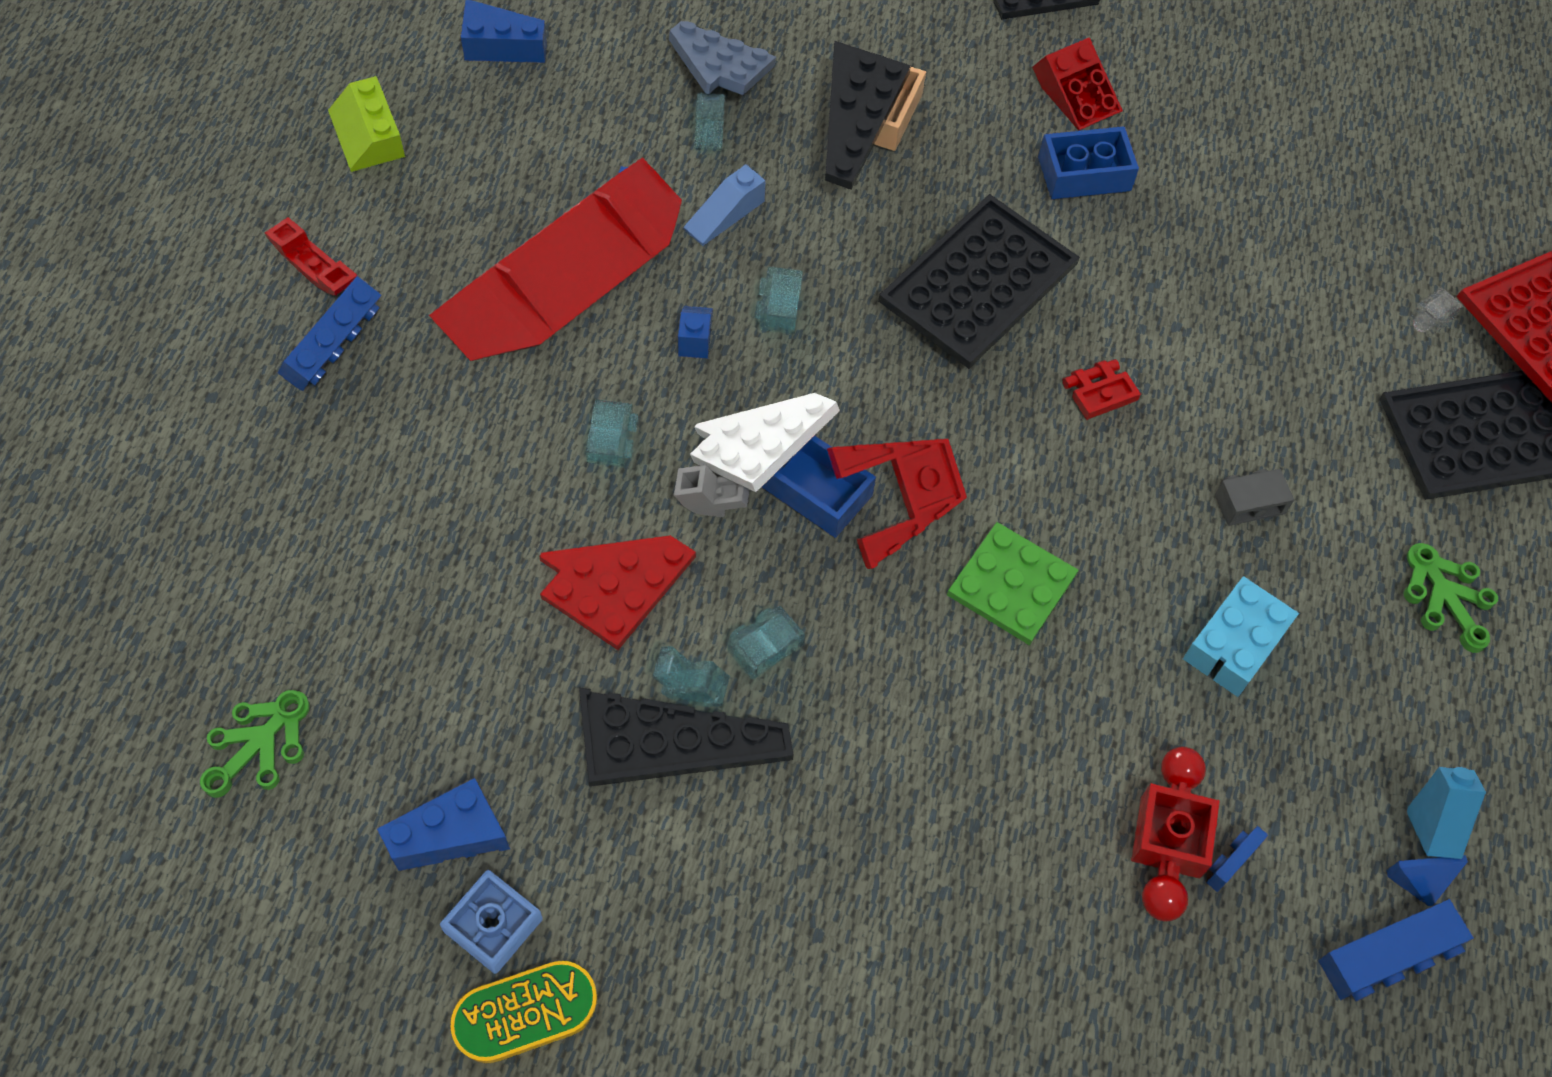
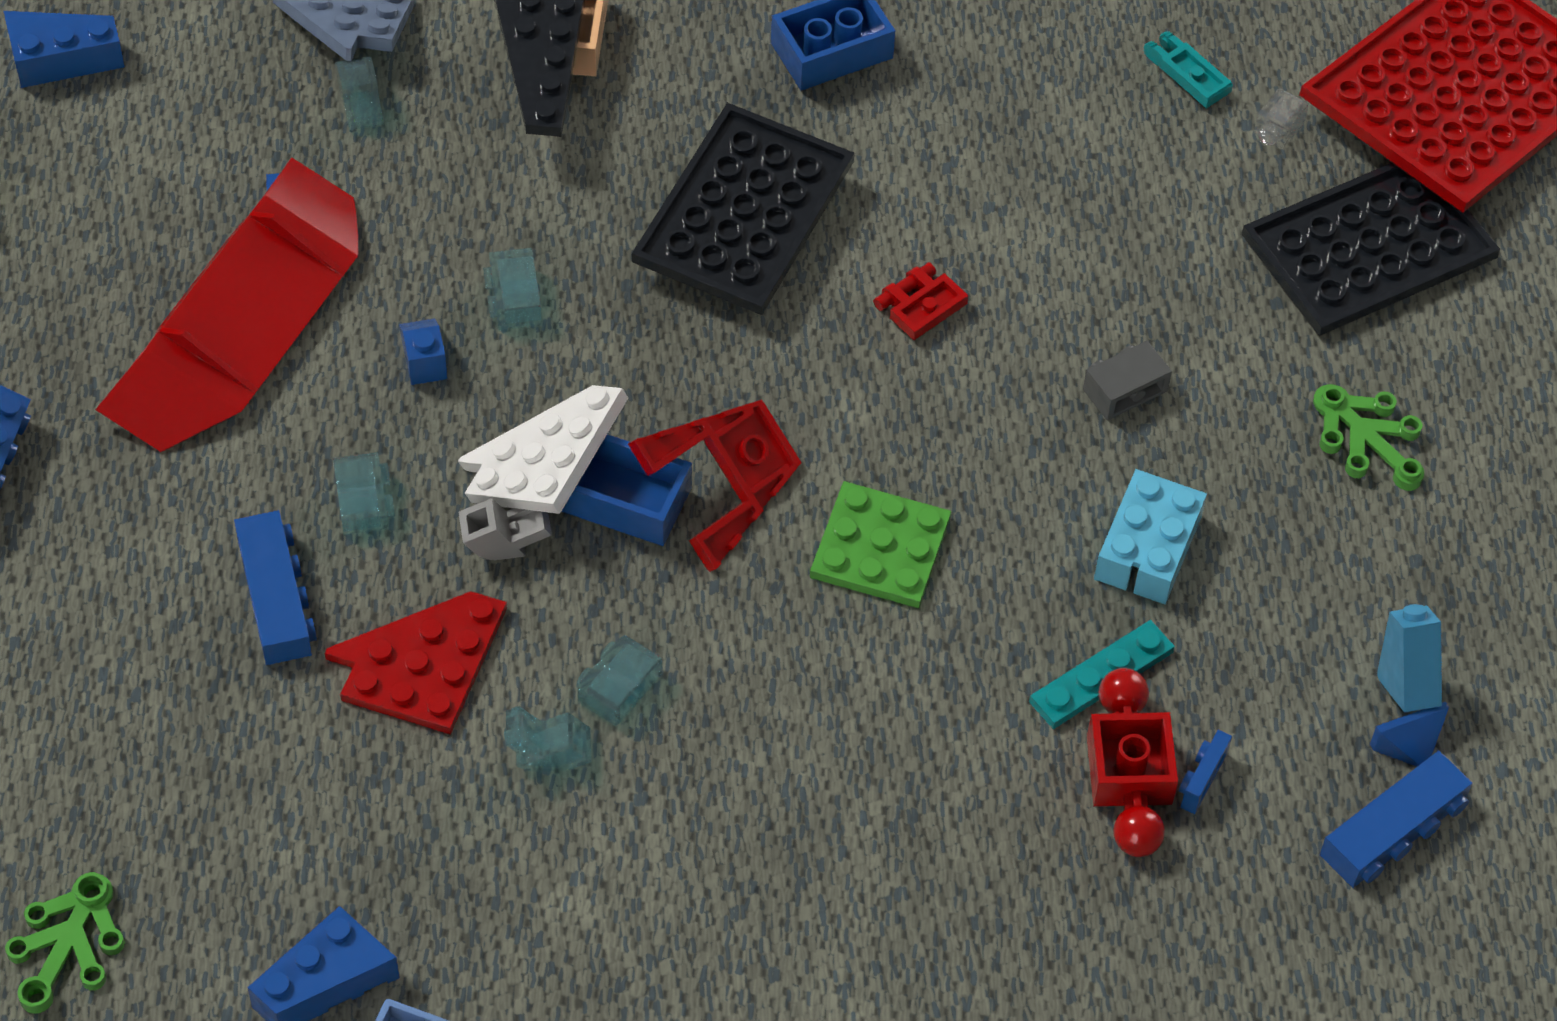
camera: 15 degrees left, 5 degrees down
black wing [579,687,794,787] -> none
medium blue slope [683,165,766,246] -> none
none -> blue brick [234,510,317,665]
none -> teal plate [1029,619,1175,729]
none -> teal hinge [1143,31,1233,109]

